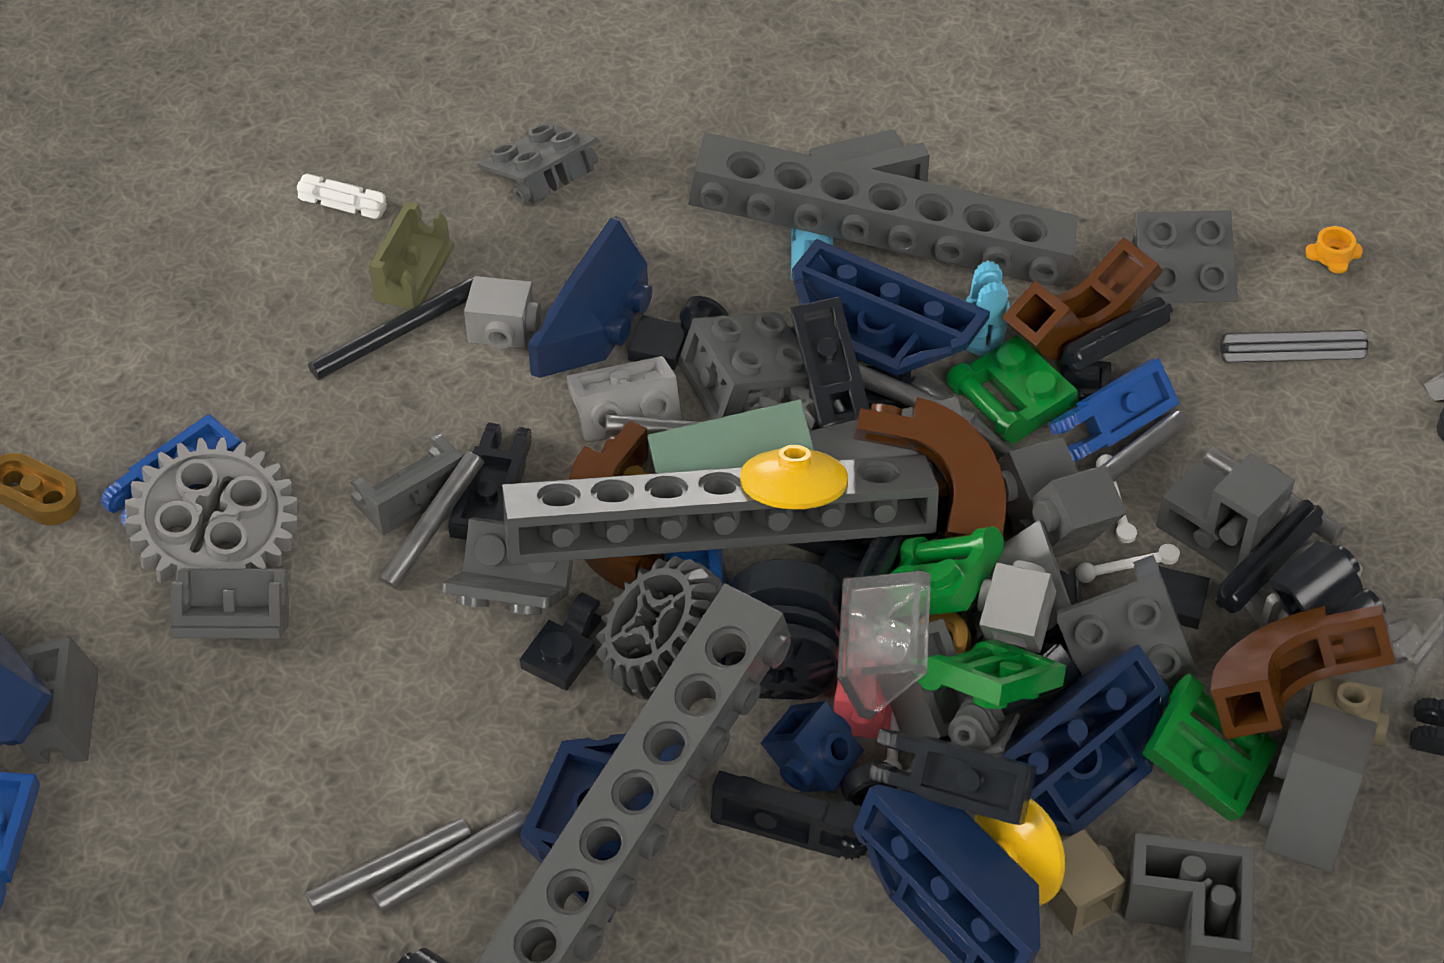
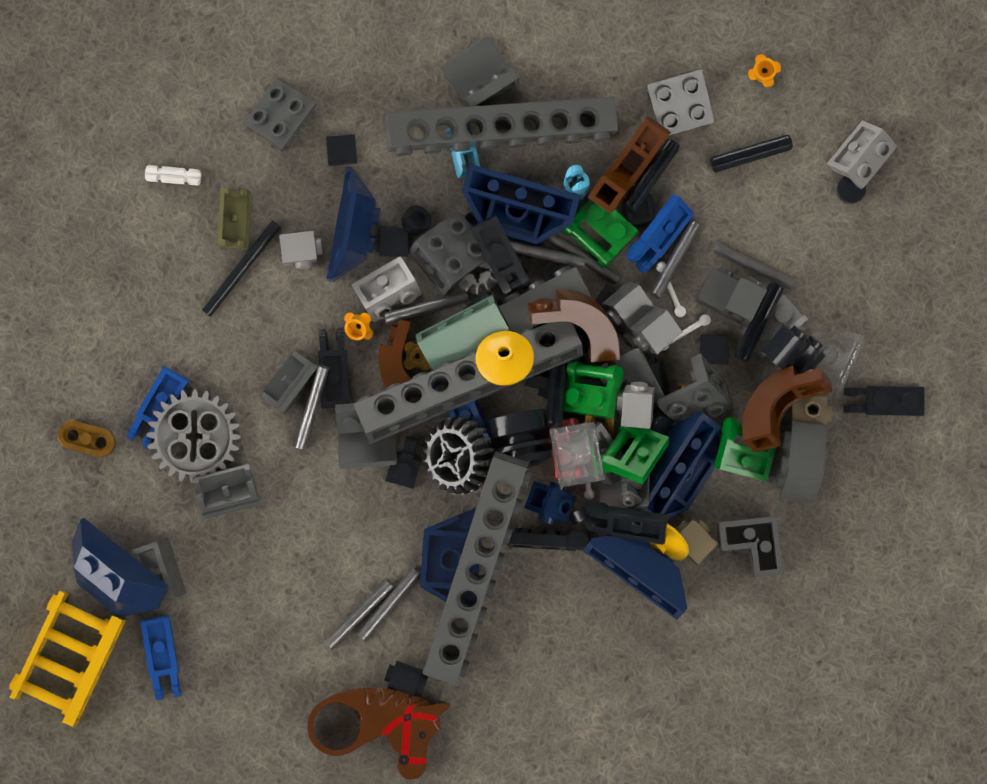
camera: 15 degrees left, 35 degrees up
none -> black tile [326,134,357,166]
none -> light orange plate [344,312,374,340]

